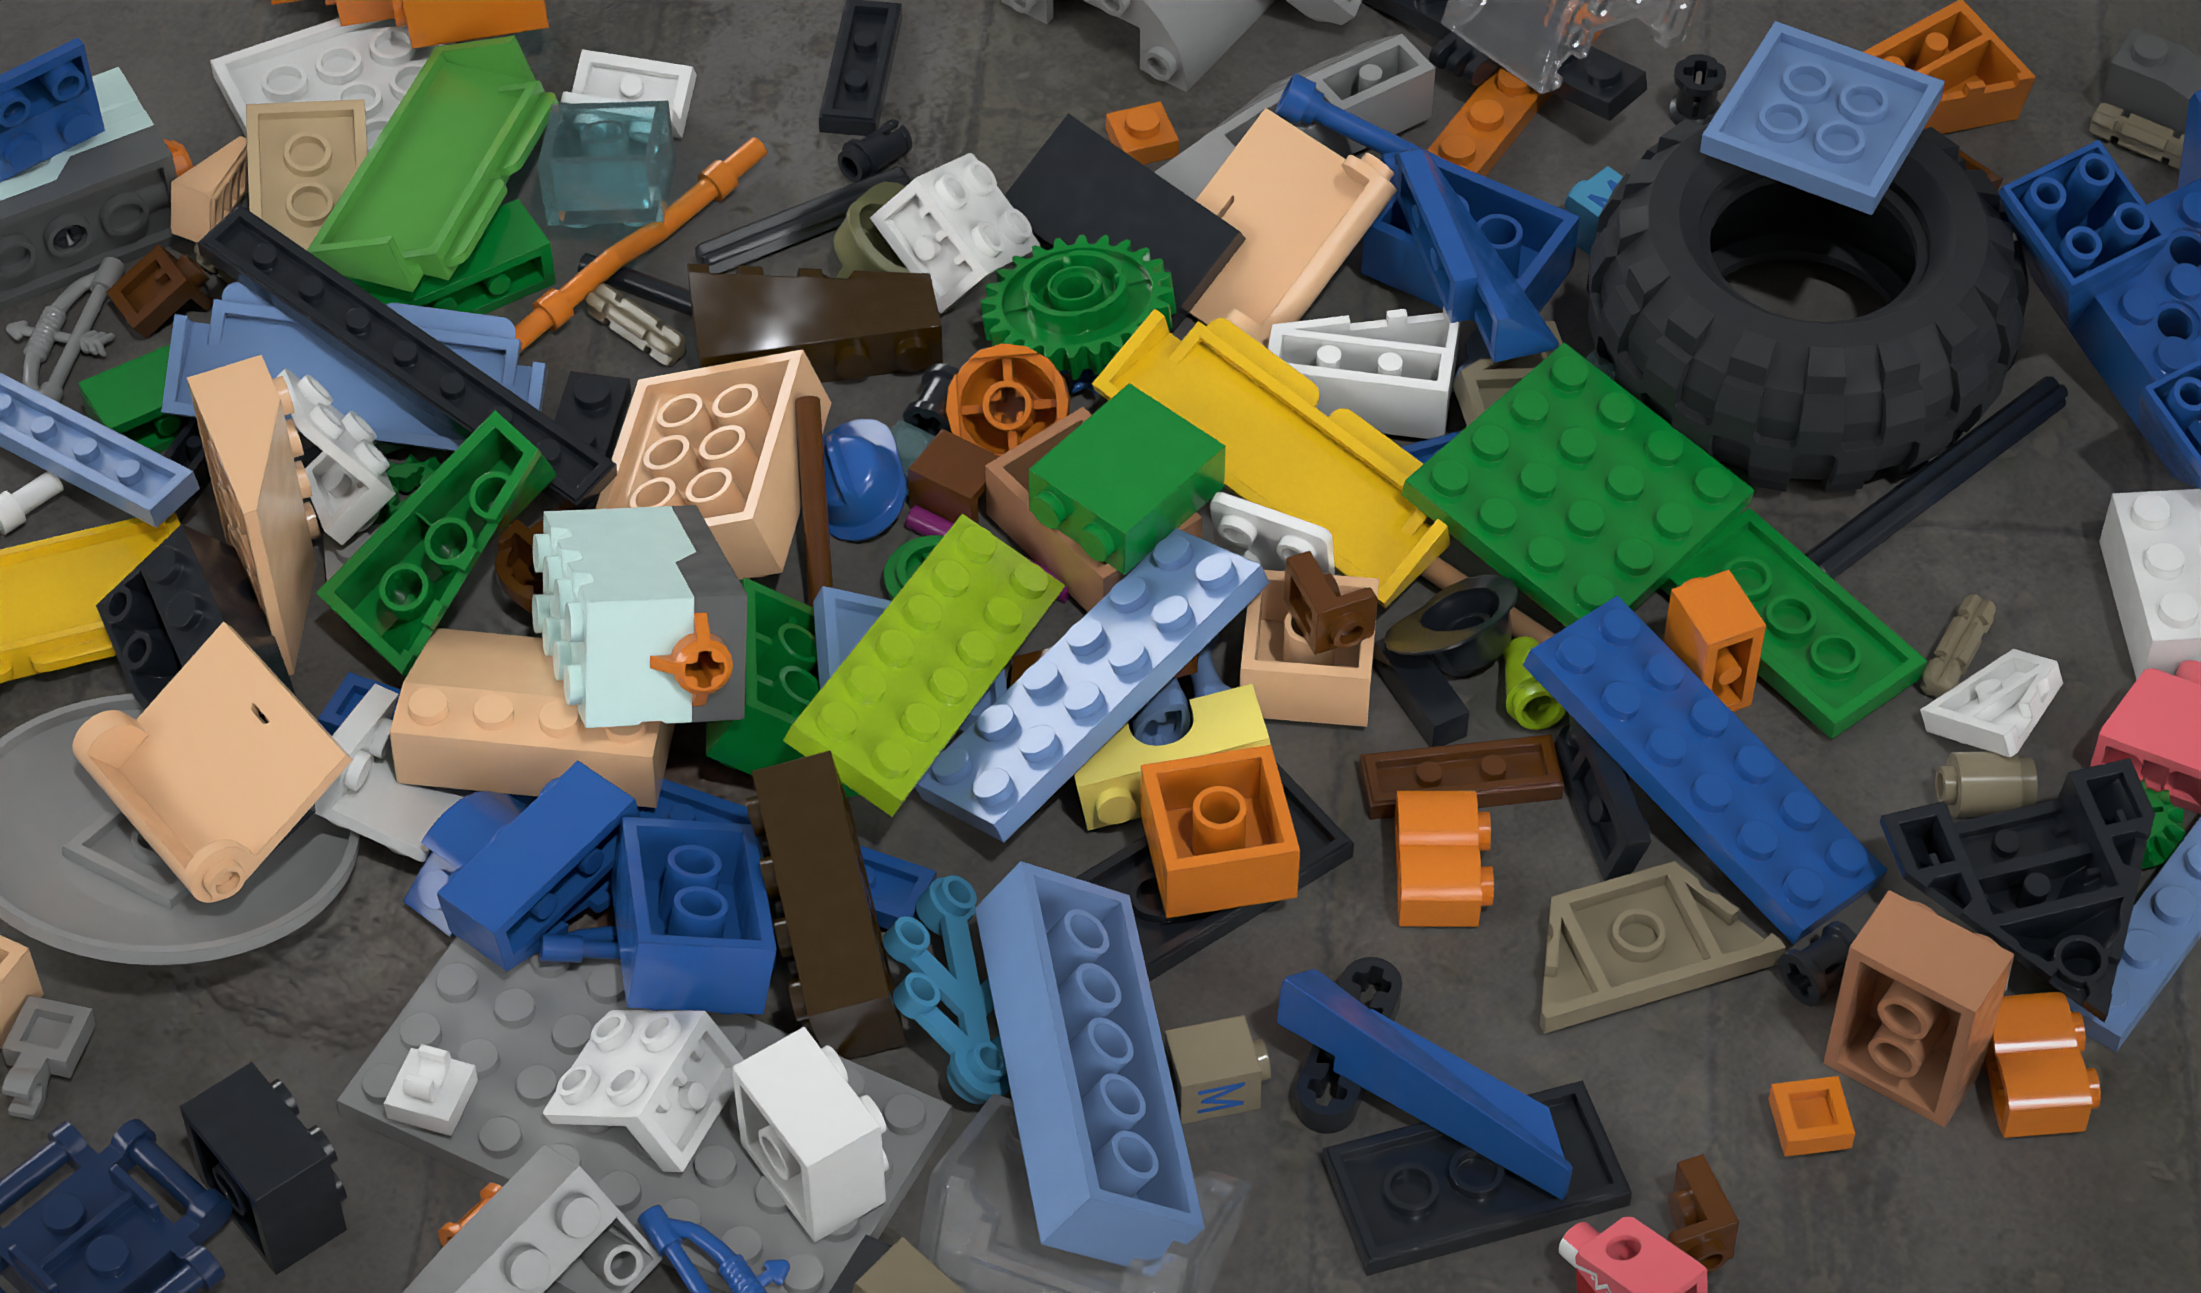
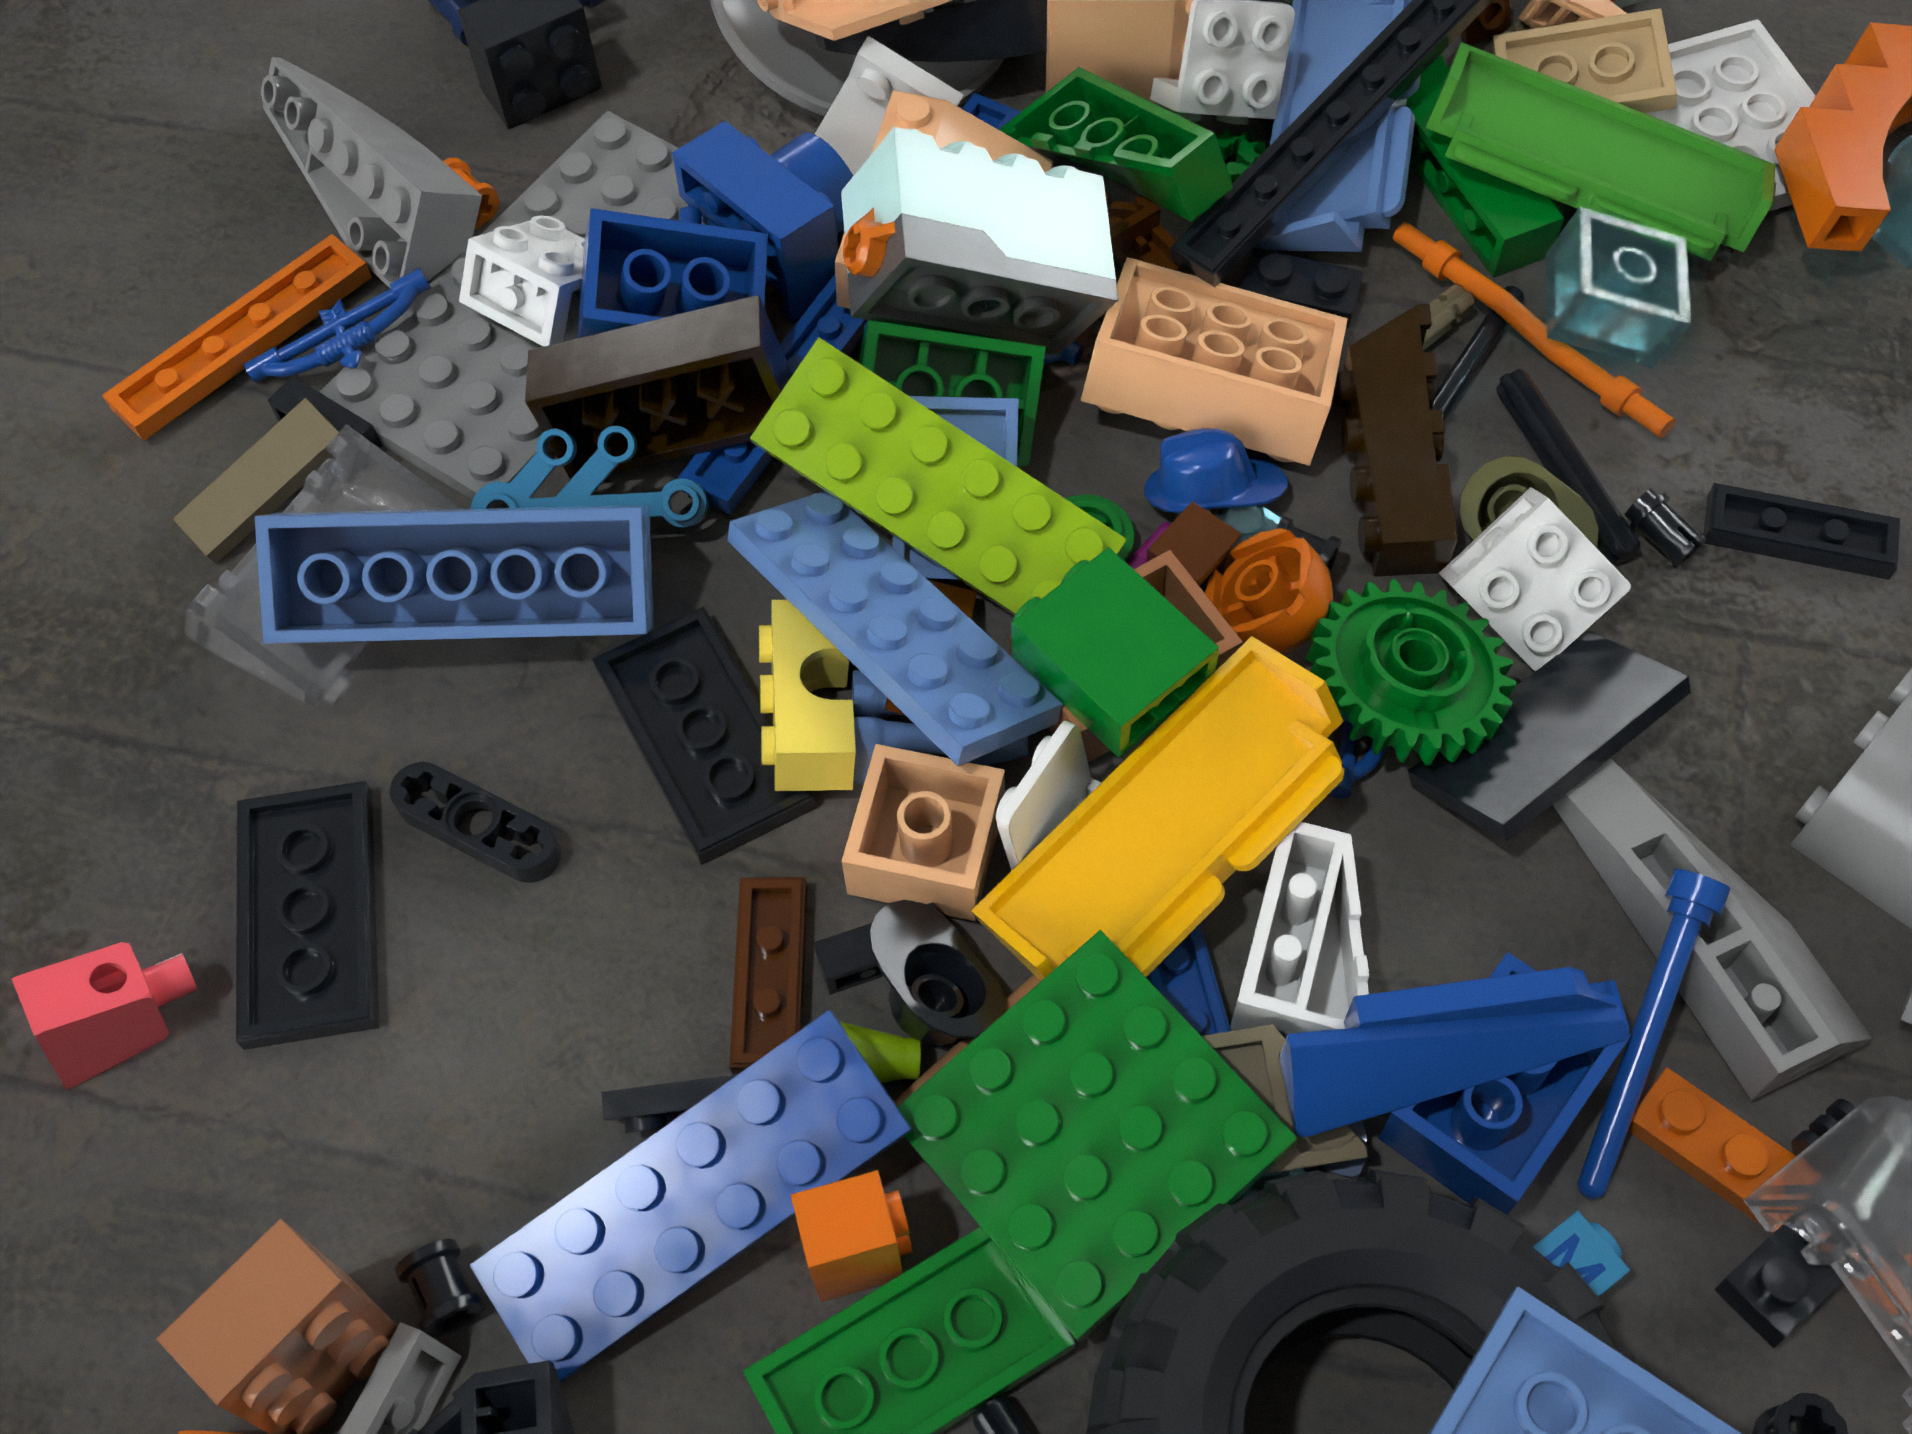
camera: 100 degrees right, 10 degrees up
white tile [384,1044,478,1136] -> none
white bracket [560,49,697,142] -> none
white brick [732,1027,889,1242] -> none
reddish brown bar [795,396,833,607] -> none
orange plate [1106,101,1179,165] -> none
orange brick [1140,745,1300,918] -> none
dark tan brick [1164,1015,1271,1125] -> none
light nougat door [1188,108,1397,349] -> none
blue wedge [1277,969,1573,1200] -> none
reddish brown bracket [1283,551,1378,655] -> none
orange brick [1395,791,1494,927] -> none
dark tan wing [1540,861,1786,1034] -> none
reddish brown bracket [1667,1154,1739,1274] -> none
orange plate [1768,1076,1855,1157] -> none

